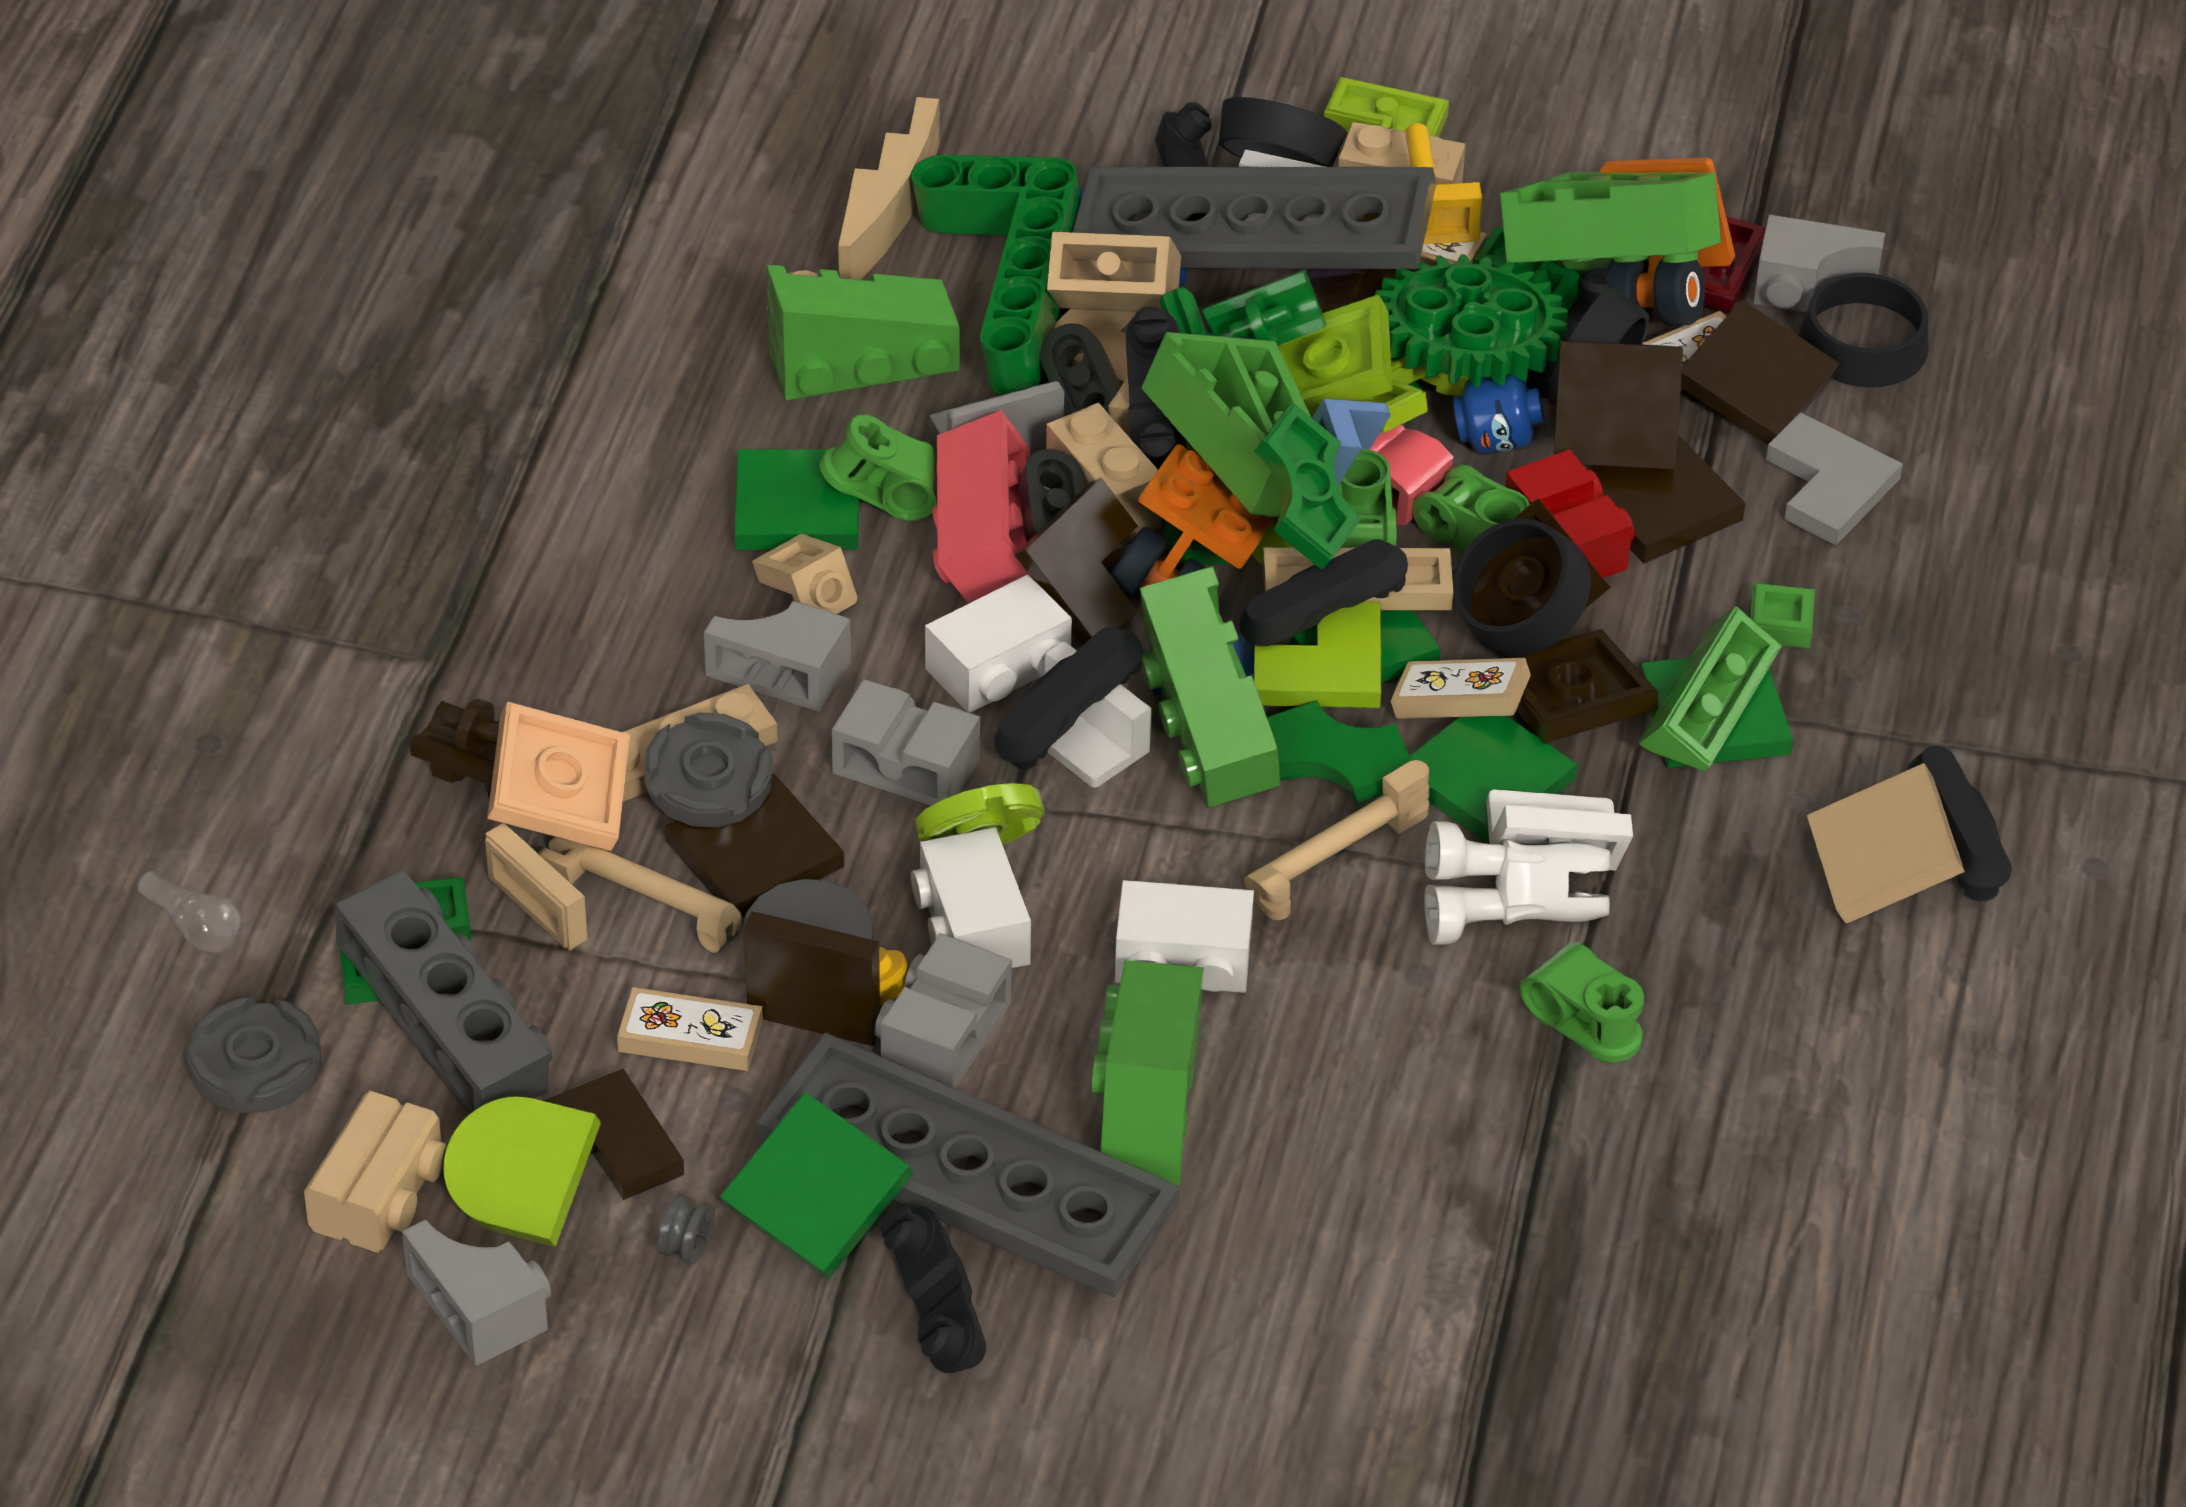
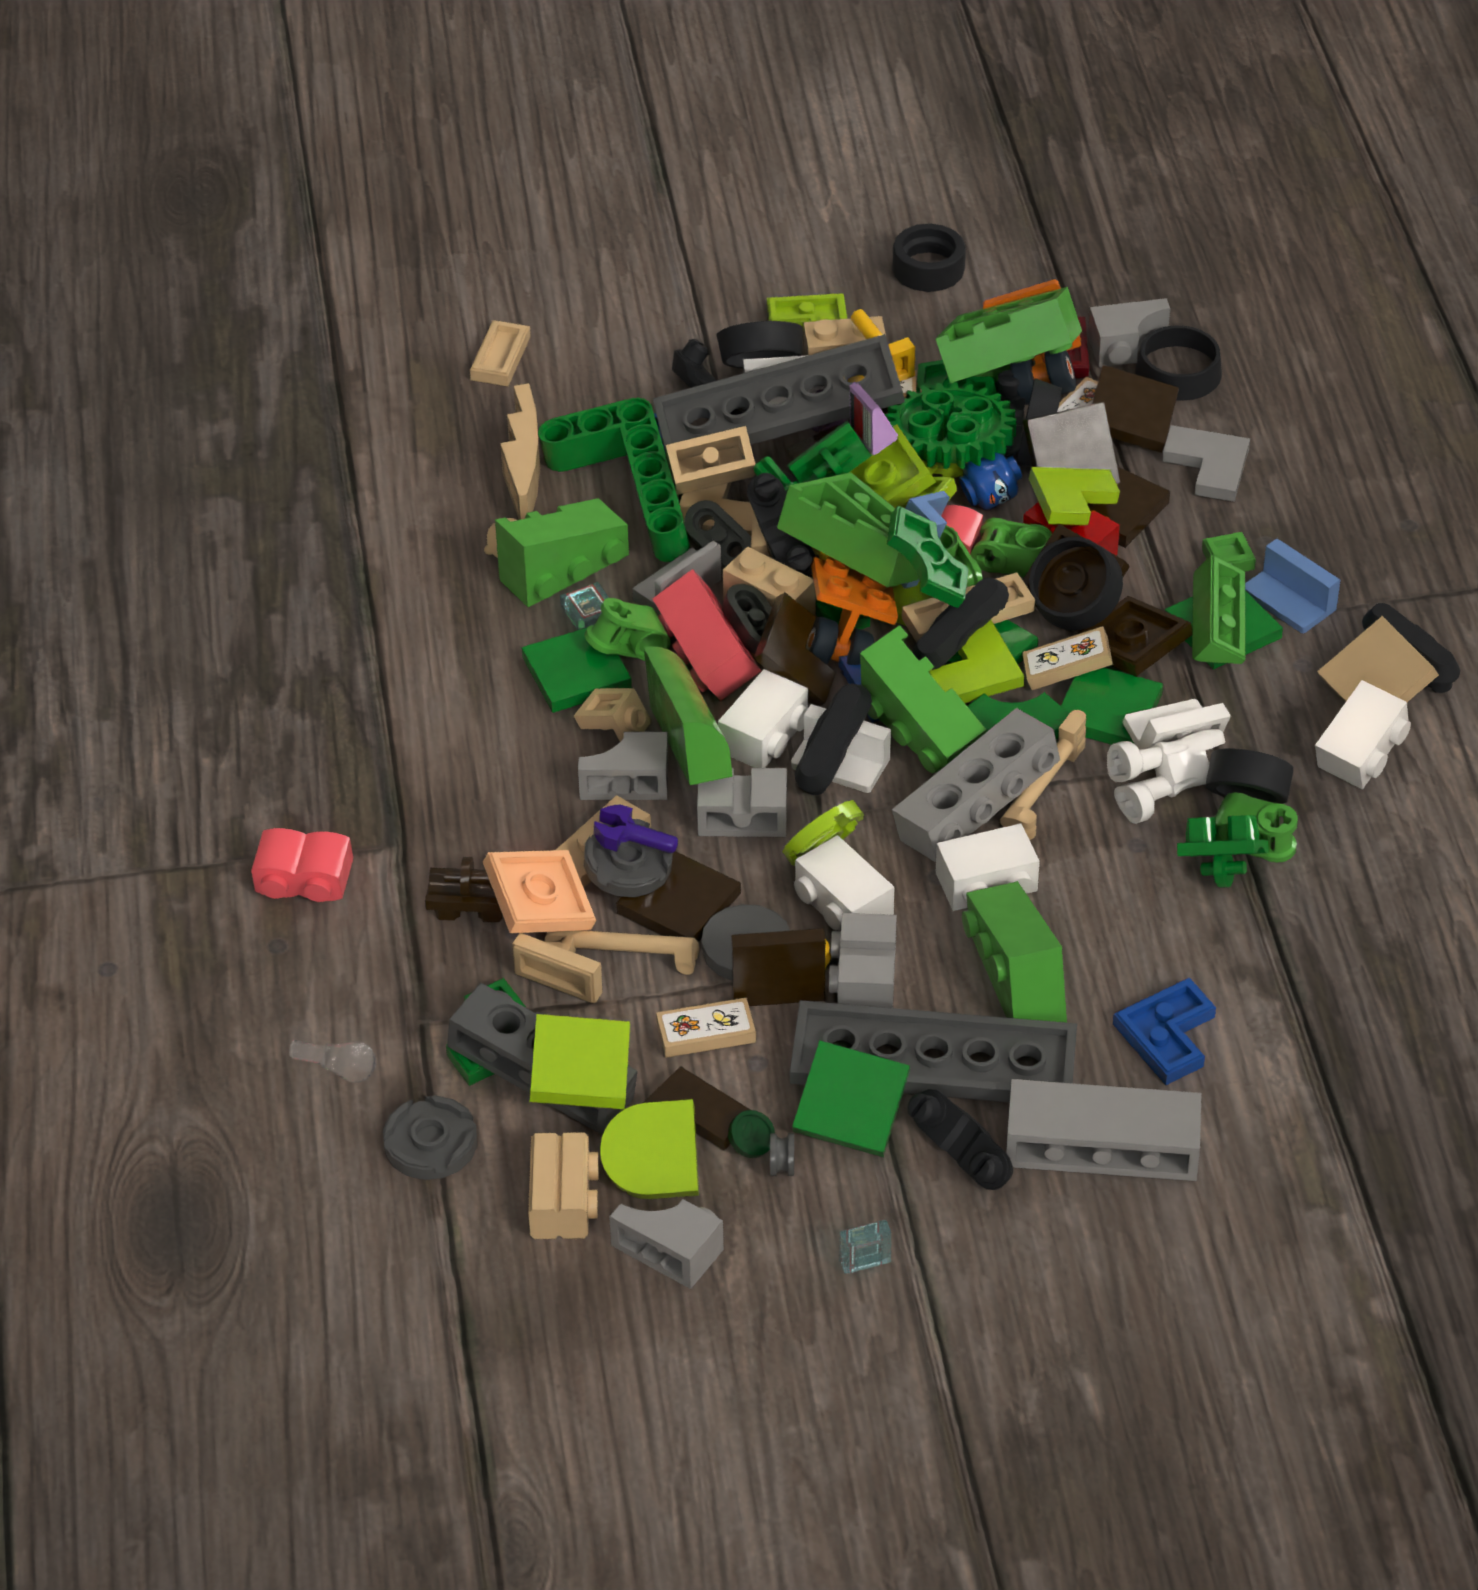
camera: 20 degrees left, 0 degrees up
none -> coral brick [251,828,353,902]
none -> tan tile [470,320,530,387]
none -> lime tile [529,1014,630,1109]
none -> clear light blue tile [560,582,609,630]
none -> dark purple bar [593,804,678,854]
none -> bright green brick [644,647,733,785]
none -> dark green piece [728,1110,775,1158]
none -> clear light blue tile [839,1219,892,1274]
none -> lavender slope [850,382,898,455]
none -> black tyre [892,223,966,292]
none -> light grey brick [892,708,1060,862]
none -> light grey brick [1006,1079,1201,1181]
none -> lime tile [1029,467,1120,526]
none -> blue tile [1113,977,1216,1085]
none -> green hips [1177,815,1269,888]
none -> black tyre [1206,748,1293,804]
none -> medium blue panel [1245,539,1340,633]
none -> white brick [1315,680,1411,790]

